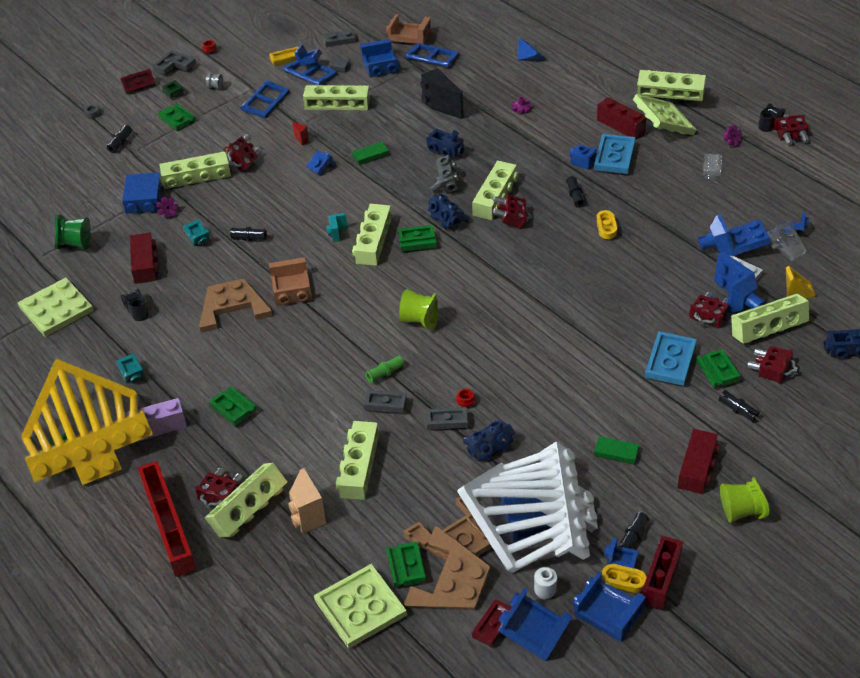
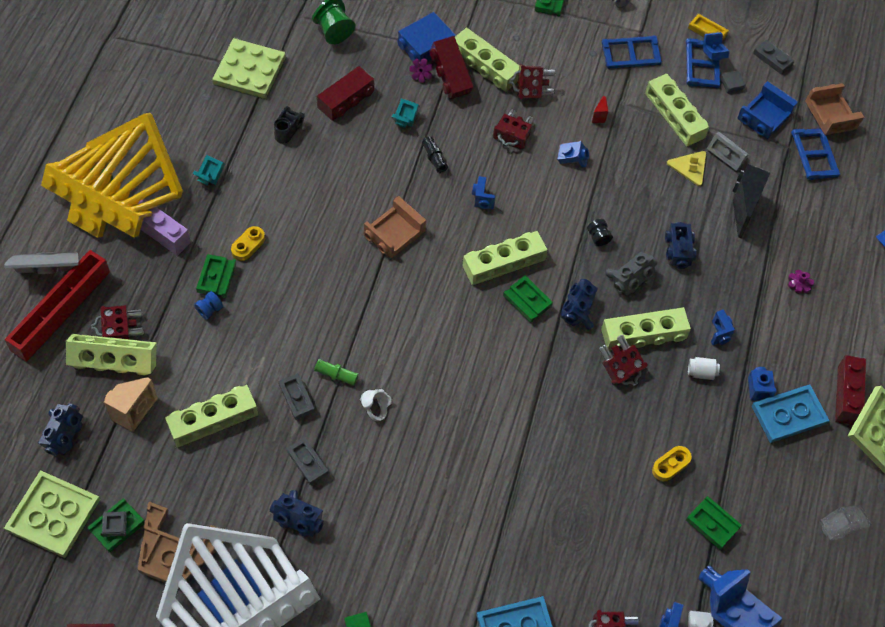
camera: 50 degrees right, 15 degrees up
medium nougat wing [199,278,272,333] -> none
teal bracket [326,213,347,242] -> none
green tile [352,142,389,165] -> none
lime hat [399,289,438,330] -> none
medium nougat wing [404,526,490,610] -> none
red plate [456,388,476,407] -> none
black pin [566,176,585,208] -> none
none -> light grey panel [4,252,79,274]
none -> dark blue brick [38,403,83,456]
none -> dark grey tile [102,511,127,537]
none -> blue wheel [194,291,223,320]
none -> yellow plate [231,226,265,261]
none -> white piece [360,389,392,421]
none -> dark red brick [430,36,474,99]
none -> blue bracket [472,176,495,209]
none -> dark red piece [493,110,534,149]
none -> black wheel [587,219,613,246]
none -> light yellow piece [667,151,706,186]
none -> green plate [686,496,742,550]
none -> white brick [688,357,720,380]
none -> light grey hinge [707,132,749,171]
none -> blue bracket [711,309,735,345]

